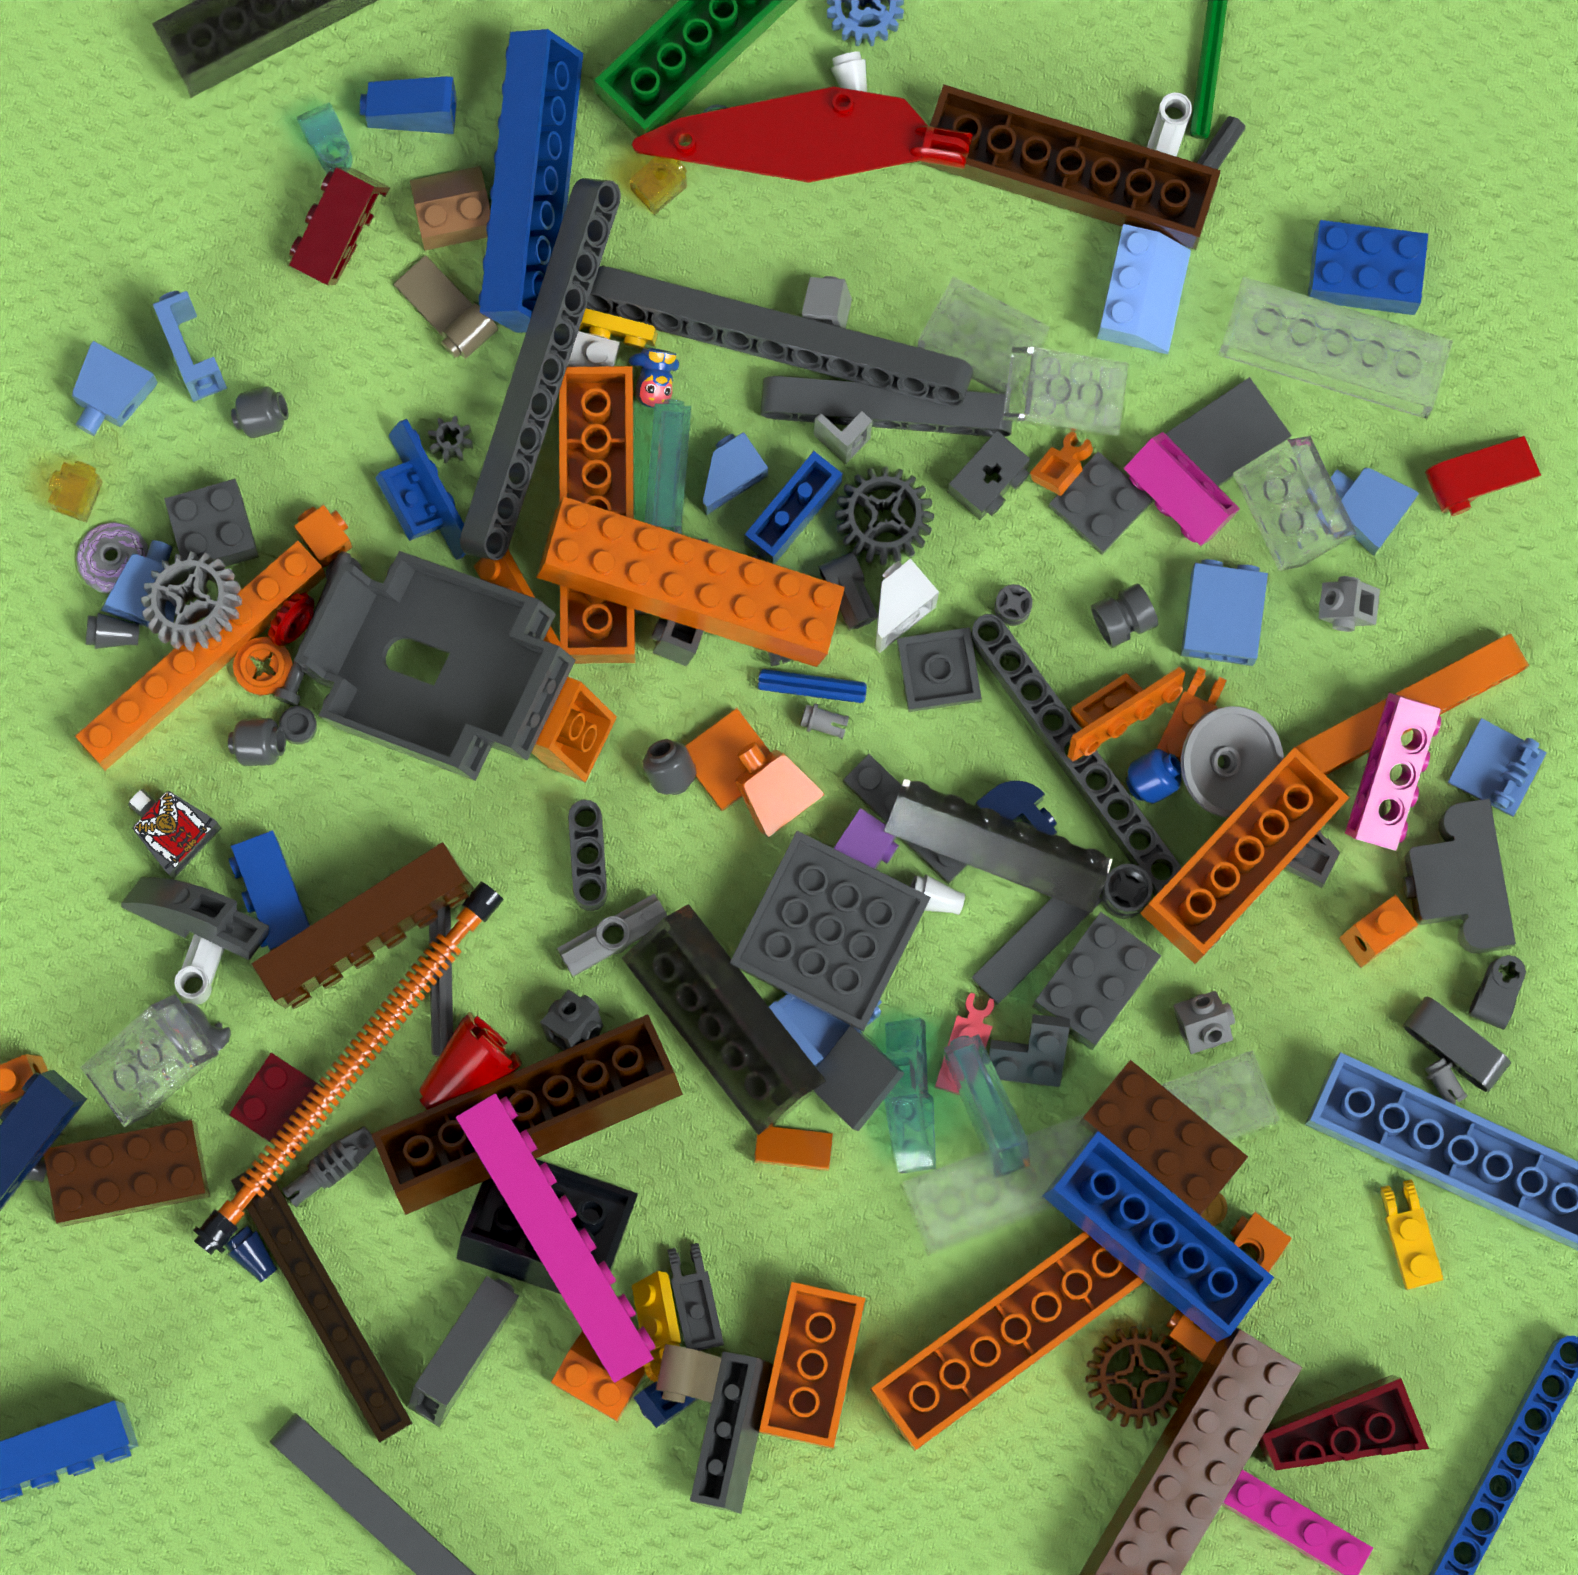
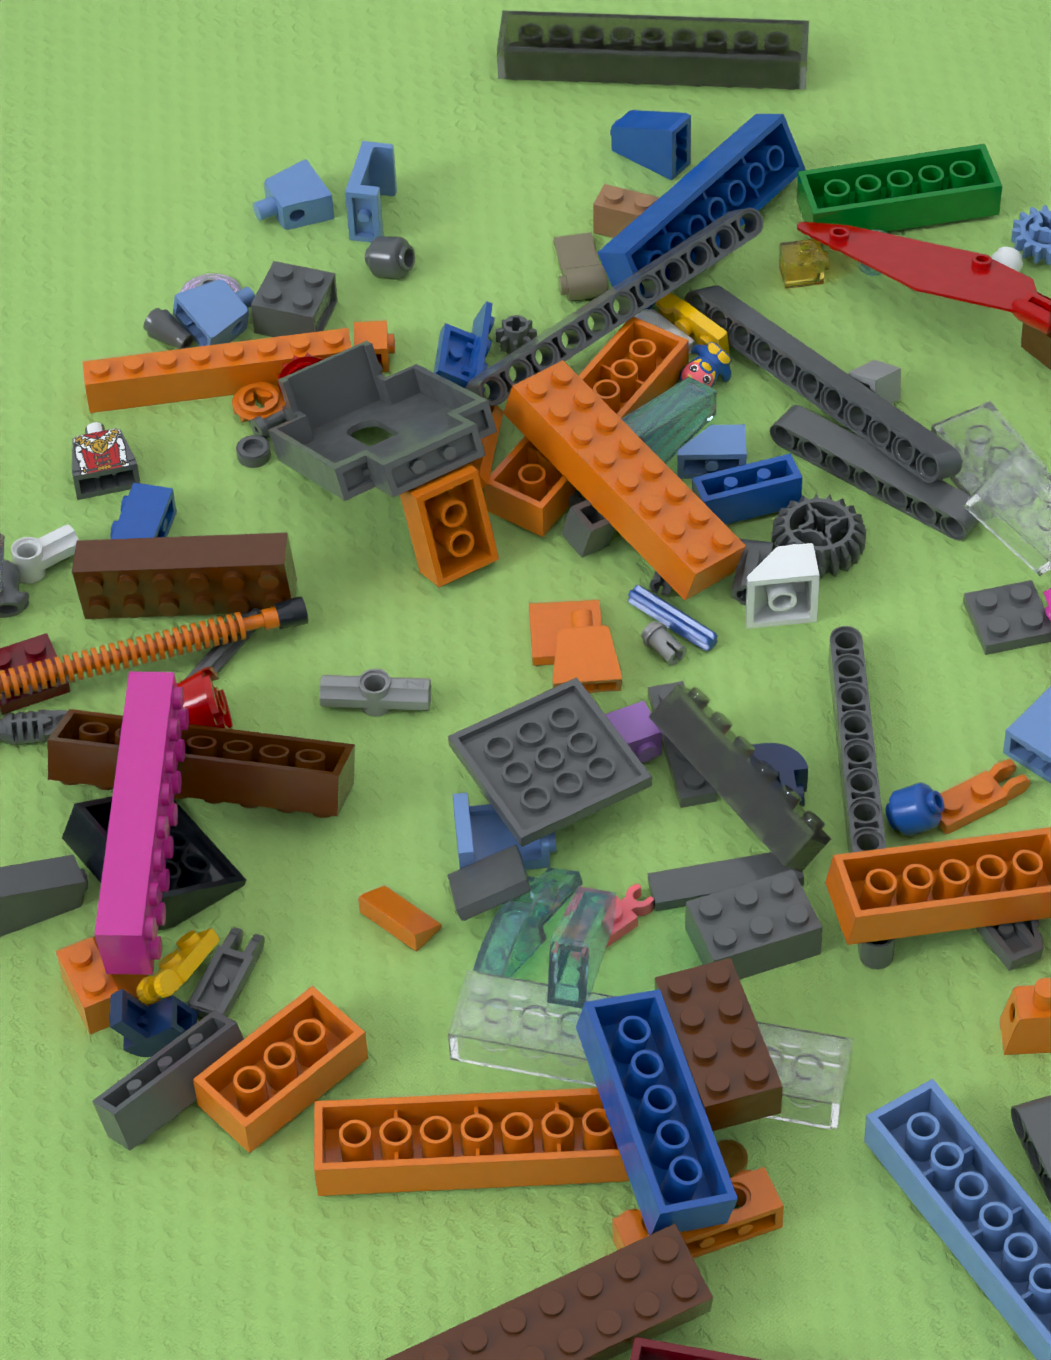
camera: 40 degrees right, 30 degrees down
clear yellow brick [48,461,103,523] -> none
dark grey slope [121,877,269,960] -> none
light grey gear [141,551,242,652] -> none
dark grey head [228,718,286,766] -> none
dark red wedge [289,167,390,285] -> none
clear light blue piece [296,102,353,173] -> none
dark grey brick [540,990,604,1051] -> none
dark grey beam [568,799,608,911] -> none
clear smoke brick [622,904,826,1135] -> none
dark grey head [643,739,697,795] -> none
dark tan door [656,1344,721,1403] -> none
light grey panel [814,411,872,464] -> none
dark grey plate [897,627,982,712] -> none
white cone [911,875,965,915] -> none
dark grey brick [947,431,1030,520] -> none
dark grey plate [986,1014,1070,1087] -> none
flat silver wheel [994,584,1032,626] -> none
orange plate [1030,431,1093,496] -> none
orange bracket [1067,667,1185,761] -> none
reddish brown gear [1085,1326,1188,1429] -> none
dark grey wheel [1091,583,1158,648] -> none
dark grey wheel [1100,864,1153,919] -> none
light grey brick [1174,990,1235,1054] -> none
light grey dish [1181,706,1284,817] -> none
yellow hinge [1381,1179,1444,1290] -> none
light grey pin [1425,1058,1468,1105] -> none

